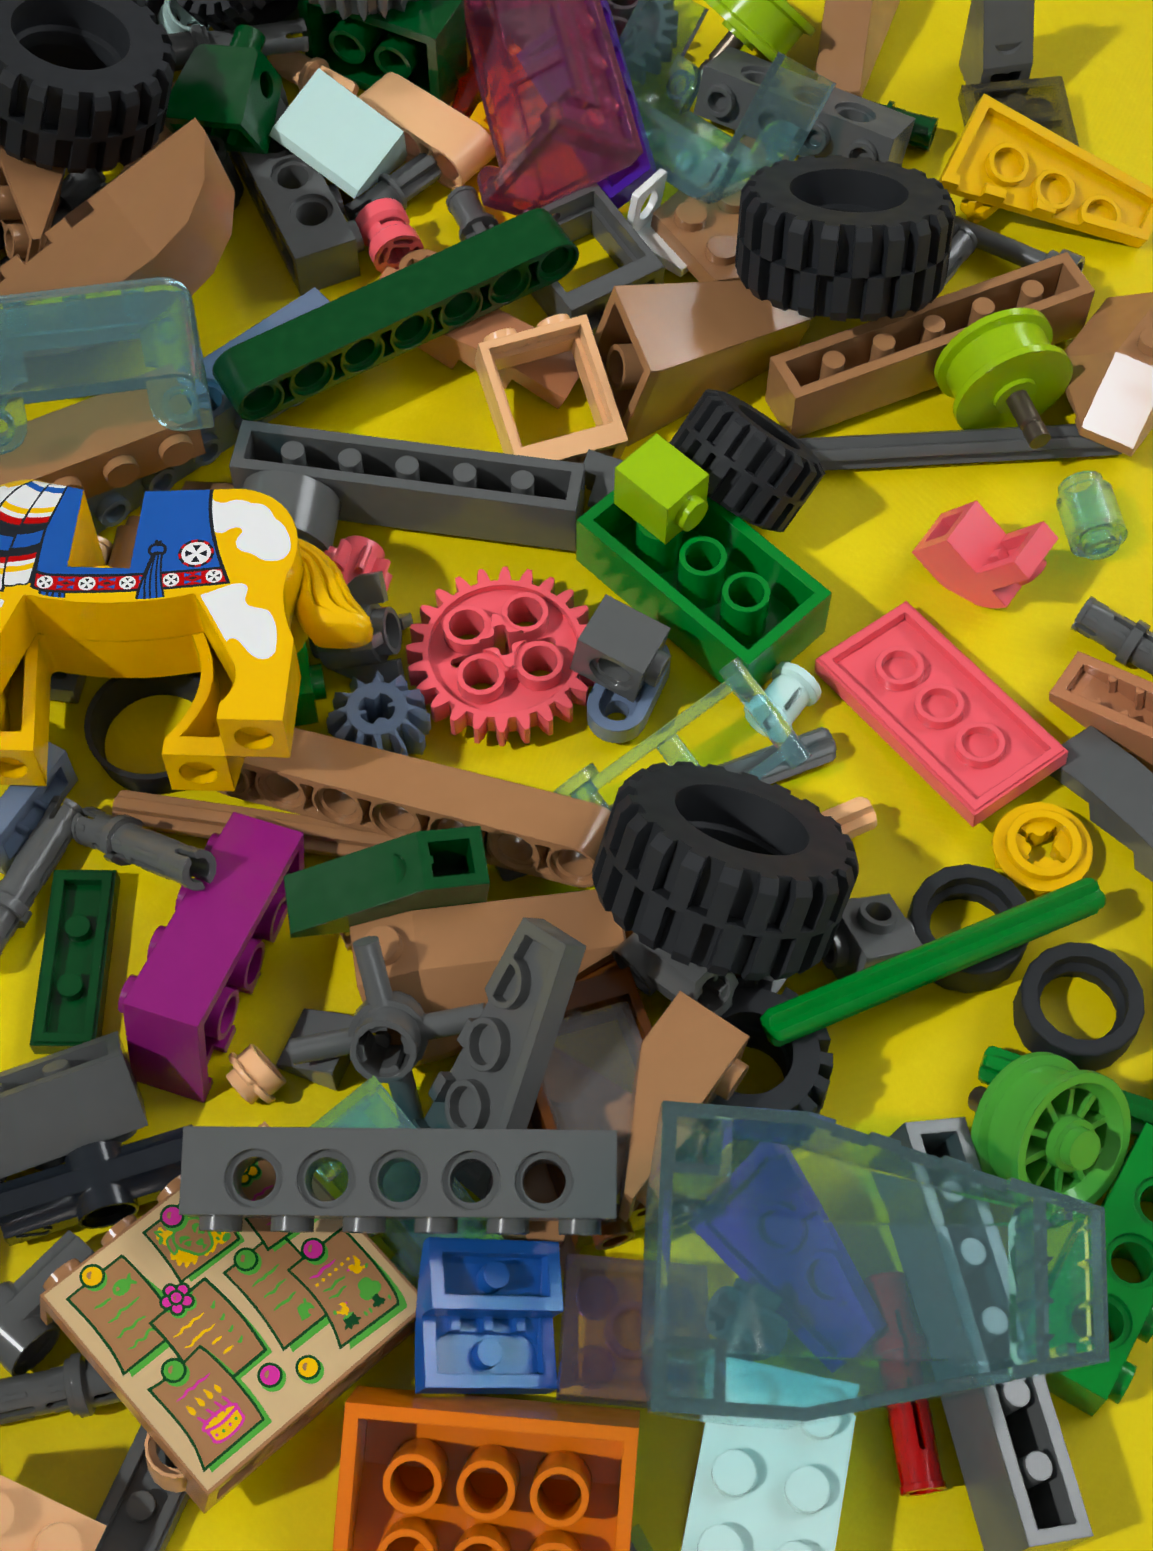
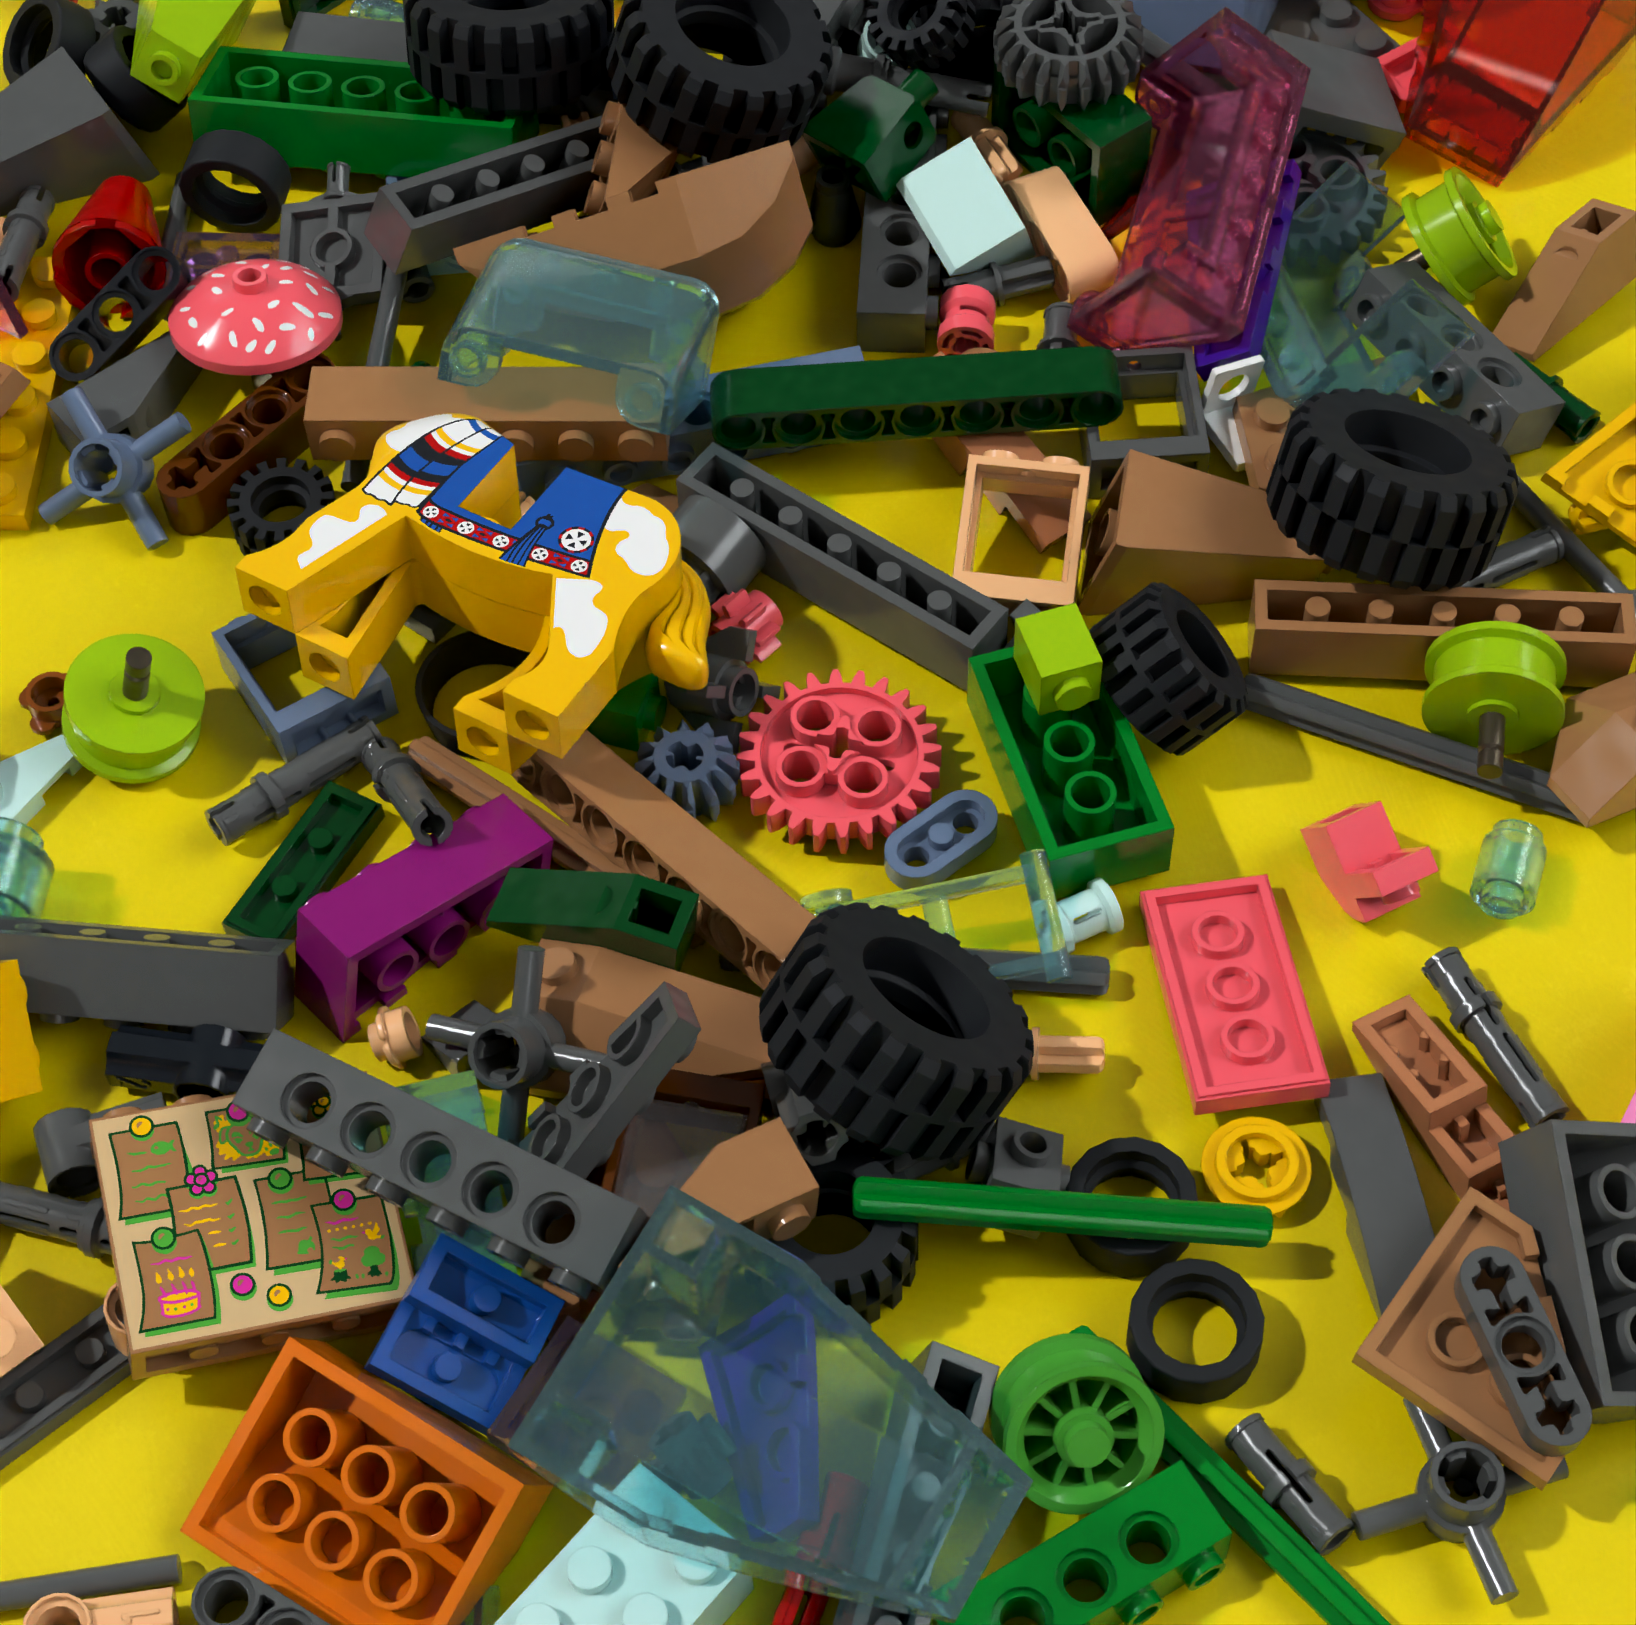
camera: 30 degrees right, 5 degrees down
dark grey brick [570,594,672,703] -> none

